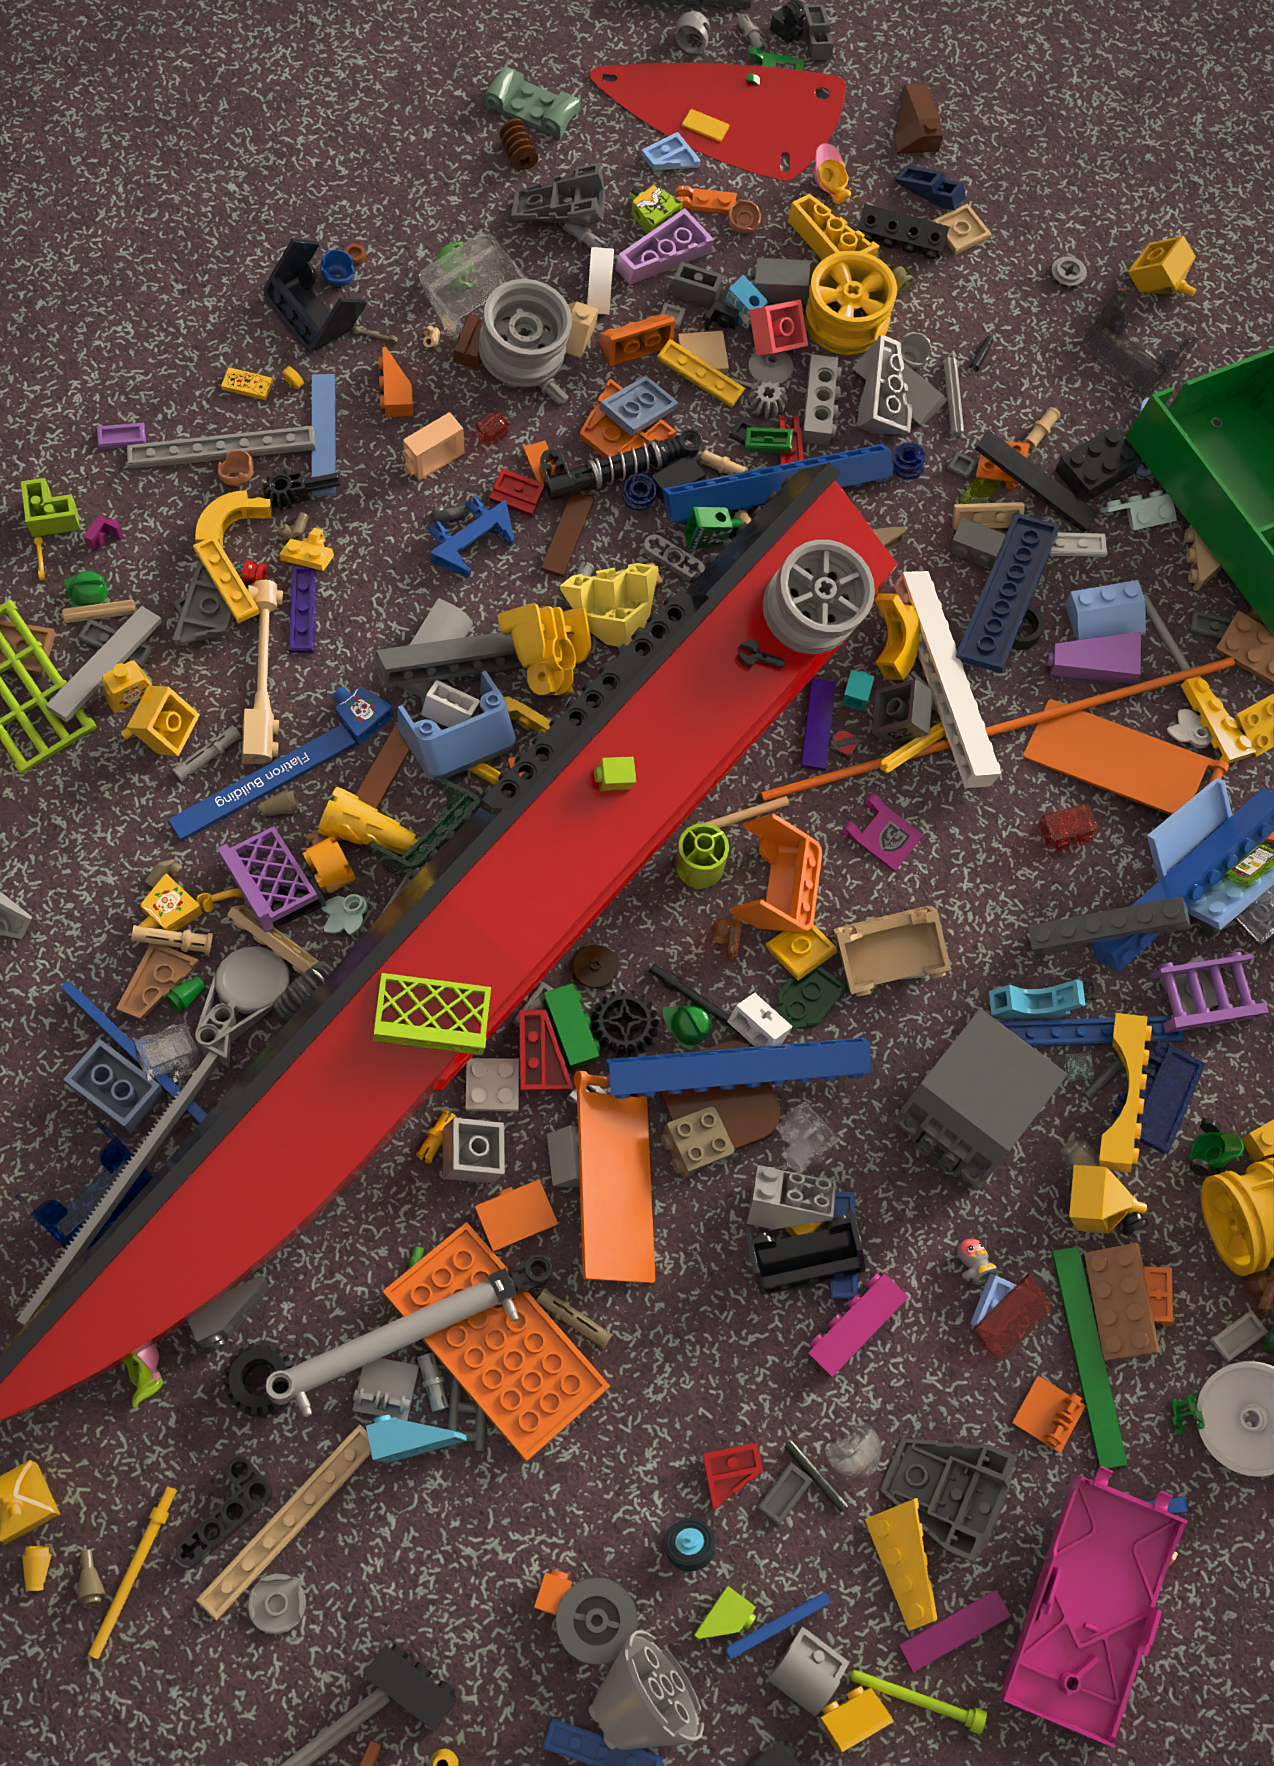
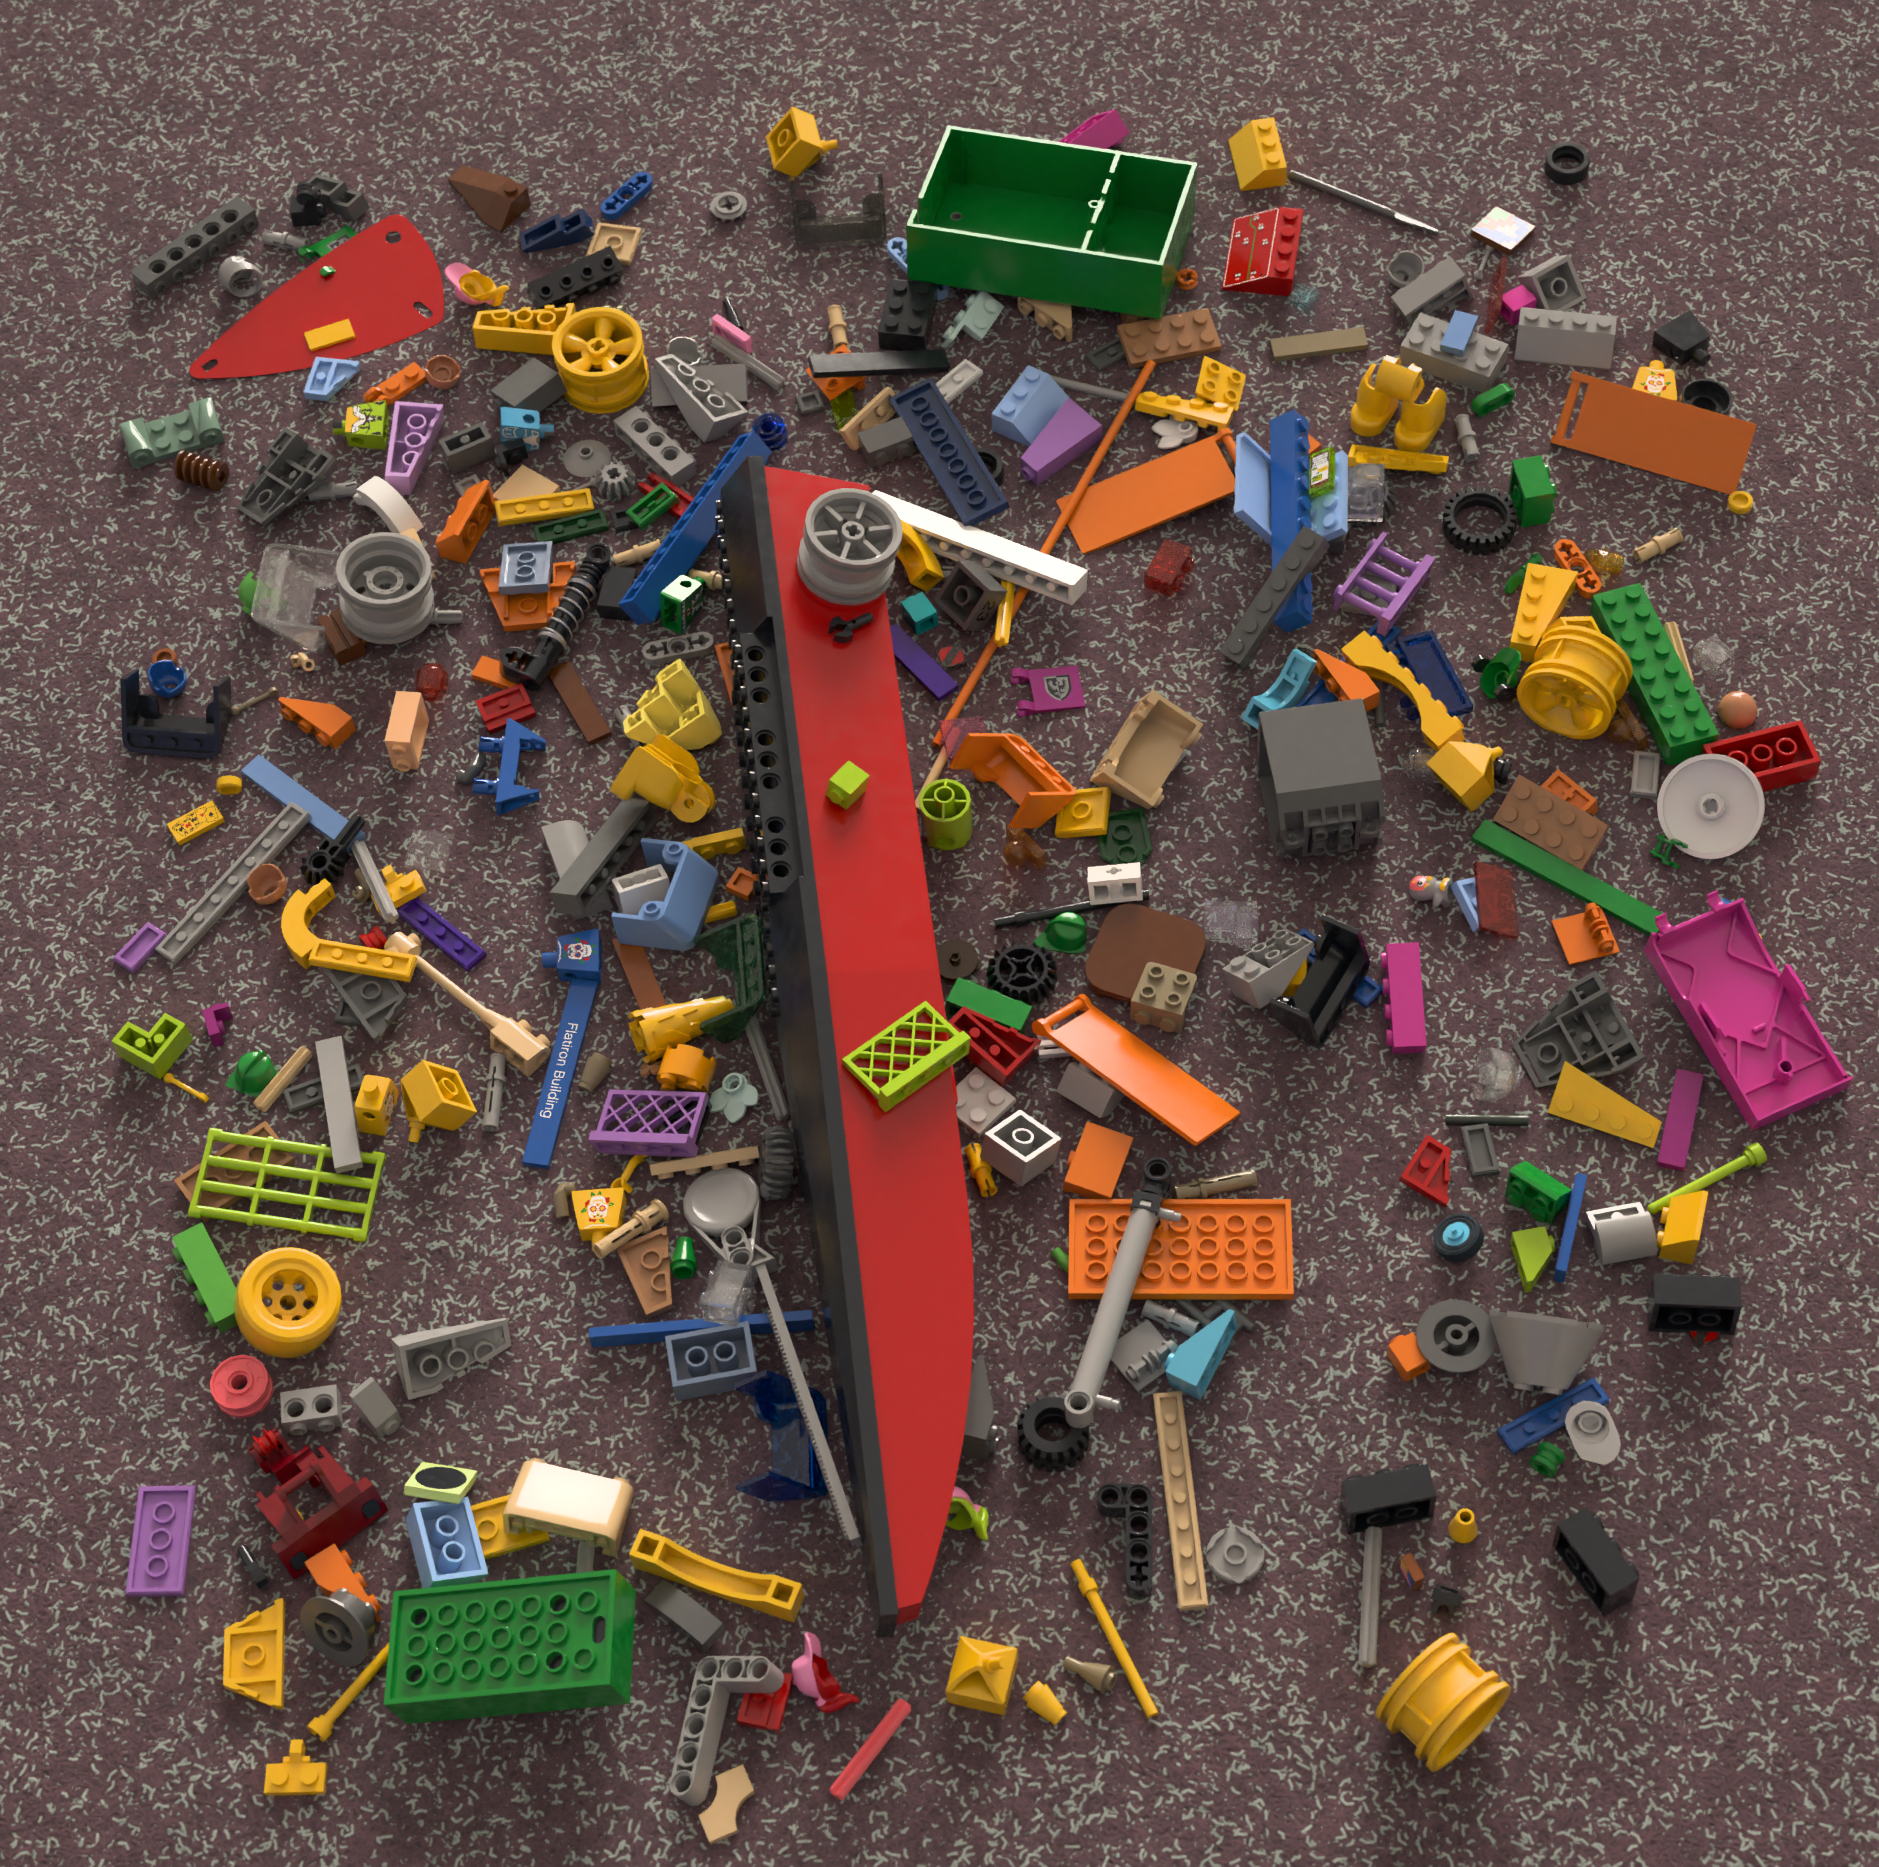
camera: 35 degrees left, 10 degrees down
blue brick [606,1037,871,1099] -> none
clear blue wheel [622,474,657,511] -> none
coral brick [749,300,808,356] -> none
none -> light grey axle [350,839,399,924]
none -> clear piece [403,829,455,872]
none -> dark green tile [533,508,609,544]
none -> blue beam [600,172,653,220]
none -> bright pink tile [711,314,753,354]
none -> clear pink piece [939,716,988,760]
none -> orange slope [1313,649,1380,712]
none -> green slope [1505,1161,1572,1225]

